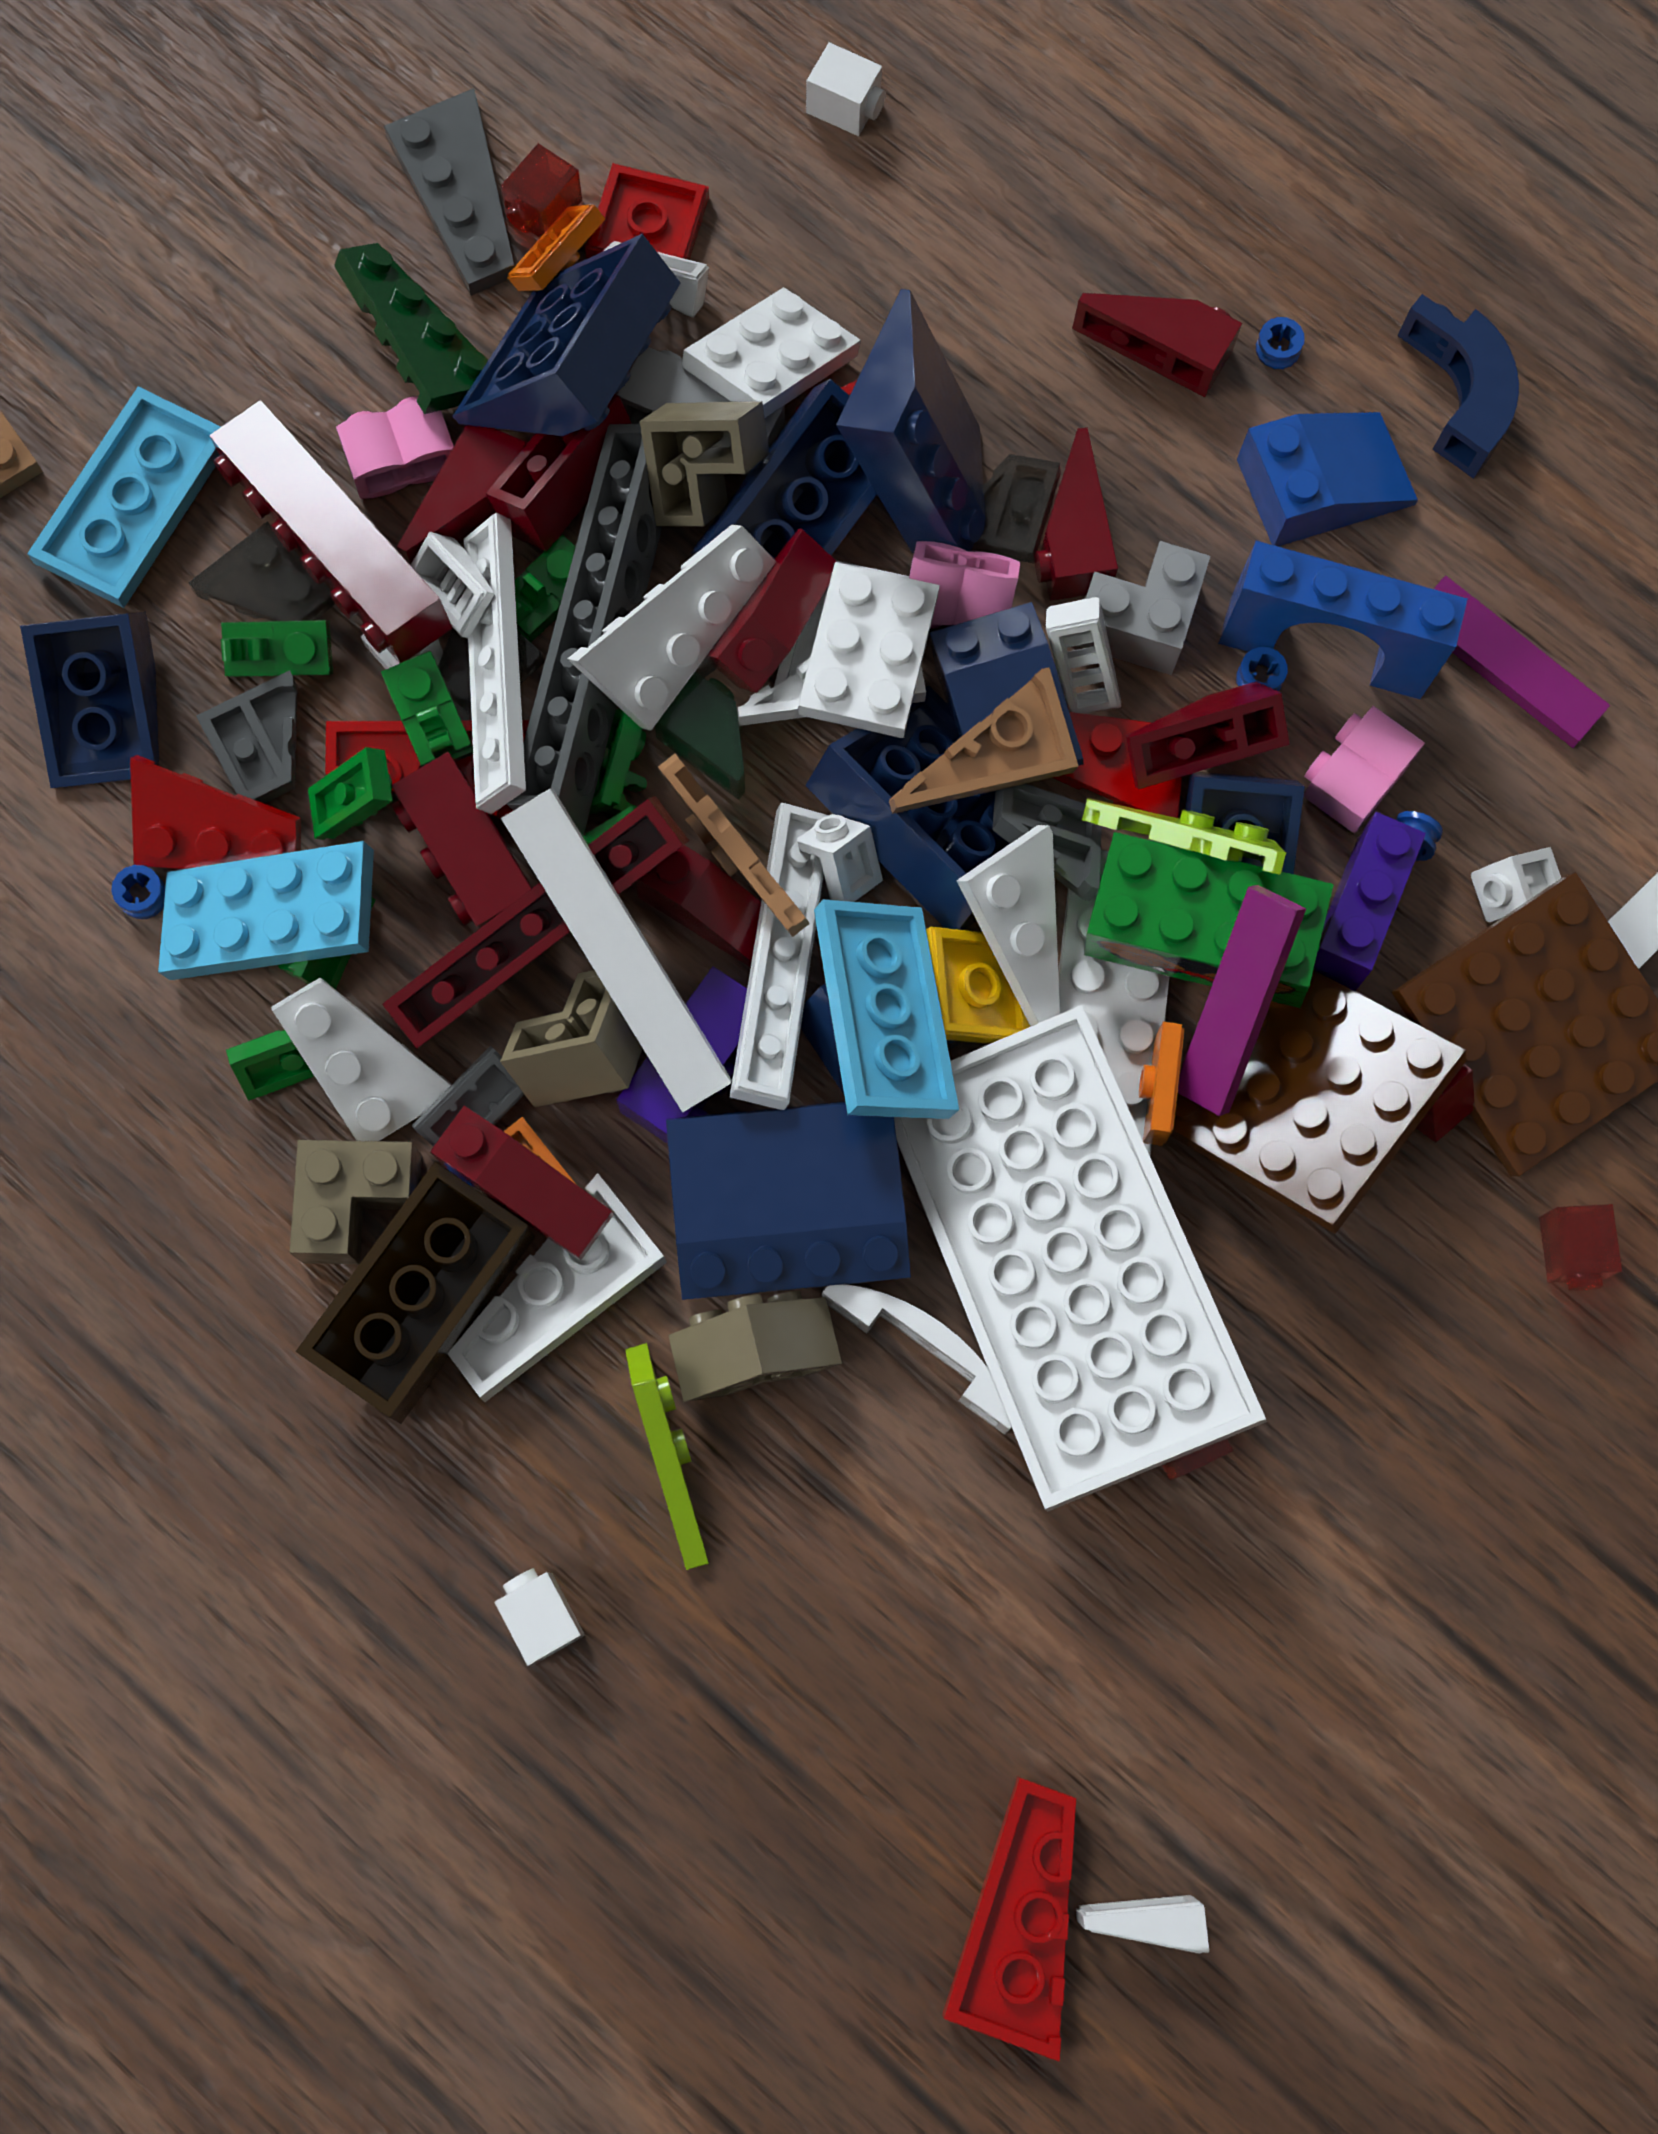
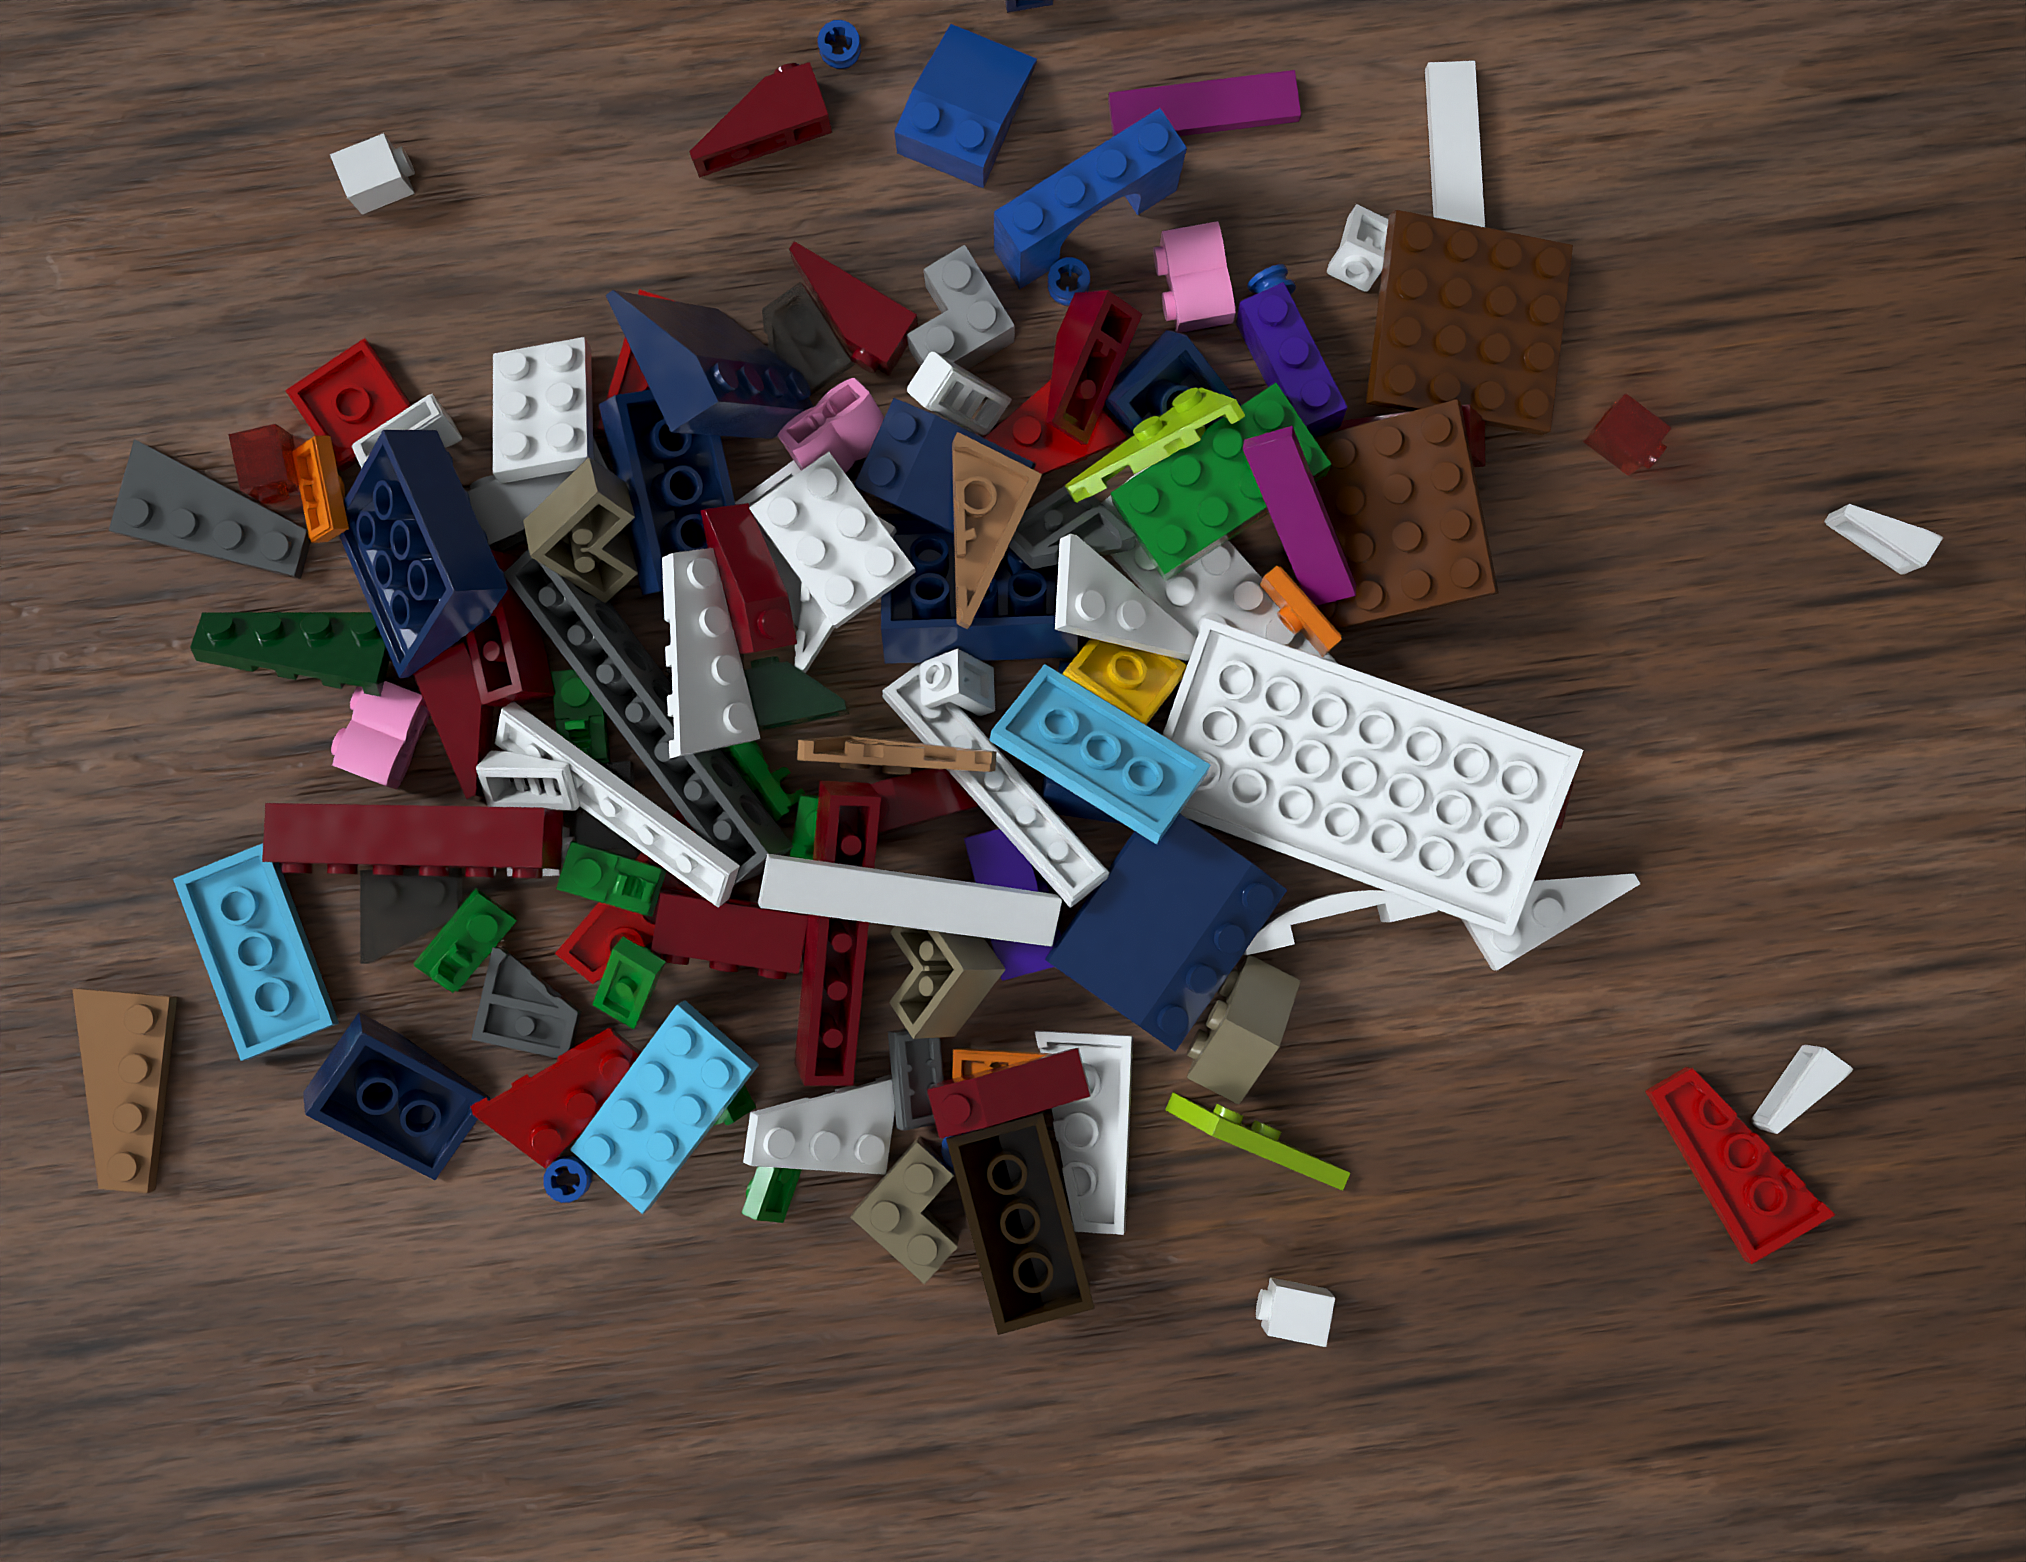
camera: 50 degrees left, 10 degrees up
none -> white wing [1461,874,1640,970]

